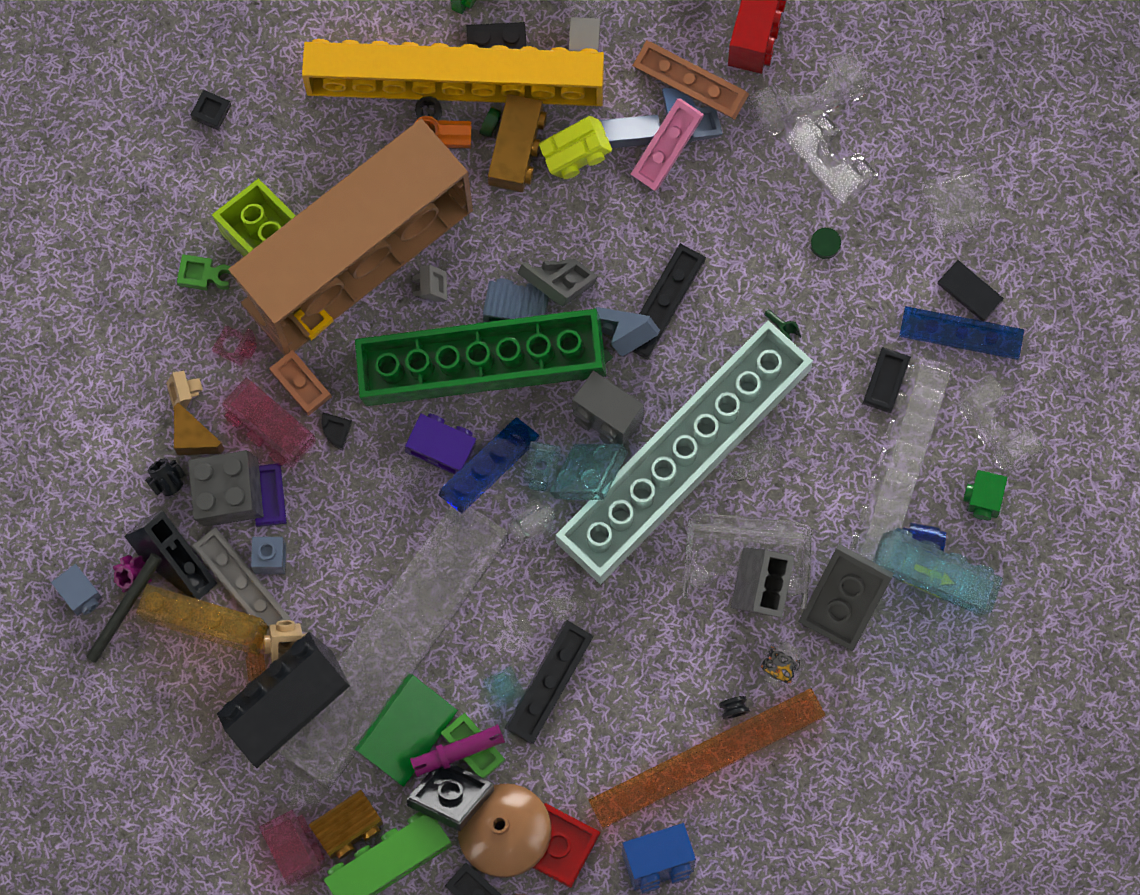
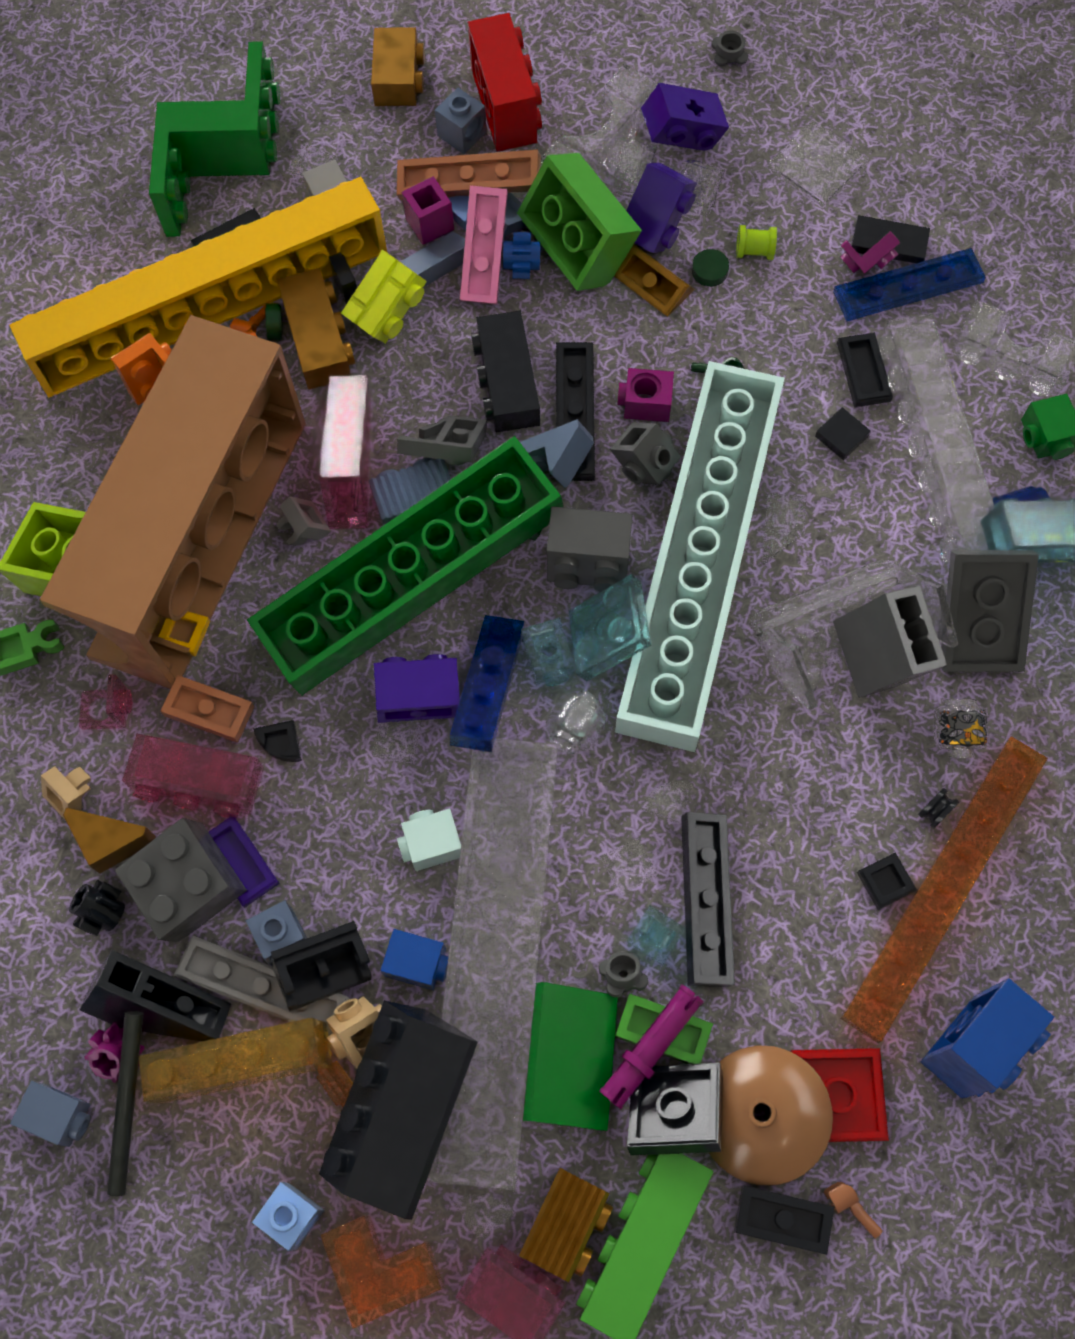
camera: 30 degrees left, 5 degrees down
none -> orange bracket [111,333,172,406]
none -> orange hand [230,302,270,333]
none -> light blue brick [252,1182,324,1251]
none -> black hinge [271,921,372,1012]
none -> clear pink slope [319,375,371,529]
none -> clear orange brick [320,1216,445,1329]
none -> black tile [329,252,357,304]
none -> blue brick [380,929,451,991]
none -> light aqua brick [397,808,464,871]
none -> magenta brick [401,176,454,245]
none -> sand blue brick [435,88,487,154]
none -> black brick [471,310,540,433]
none -> blue gear [503,232,540,279]
none -> bright green brick [517,153,642,291]
none -> dark grey plate [599,952,648,997]
none -> dark grey brick [610,422,681,485]
none -> pearl gold slope [614,244,695,317]
none -> magenta brick [617,368,674,422]
none -> dark purple brick [626,163,697,253]
none -> dark purple brick [641,83,729,151]
none -> dark grey plate [711,31,749,66]
none -> lime bush [736,224,777,260]
none -> black tile [815,407,871,460]
none -> magenta bracket [840,231,900,275]
none -> black tile [857,852,917,910]

